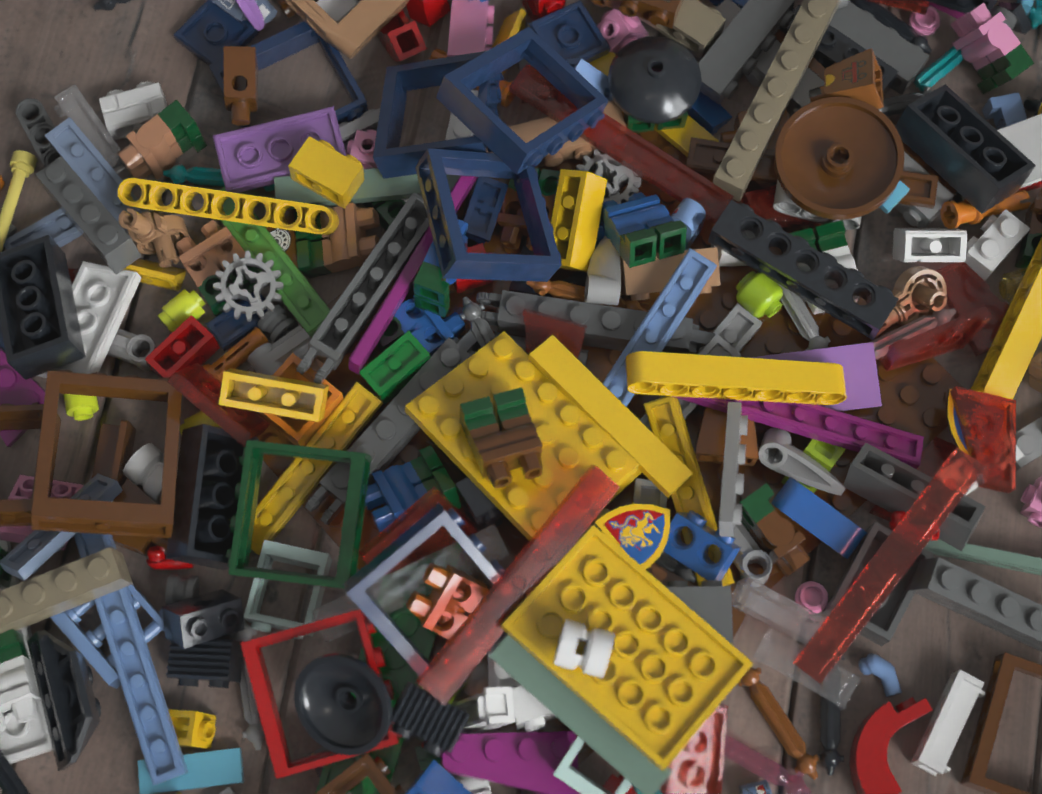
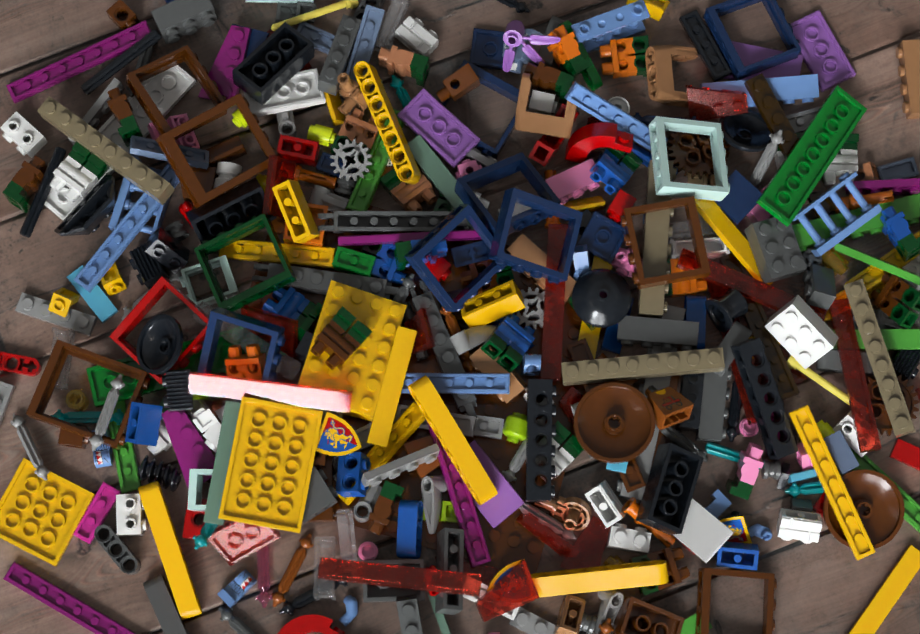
camera: 55 degrees right, 5 degrees up
yellow brick [288,136,365,209] -> none
white wheel [553,619,615,678] -> none

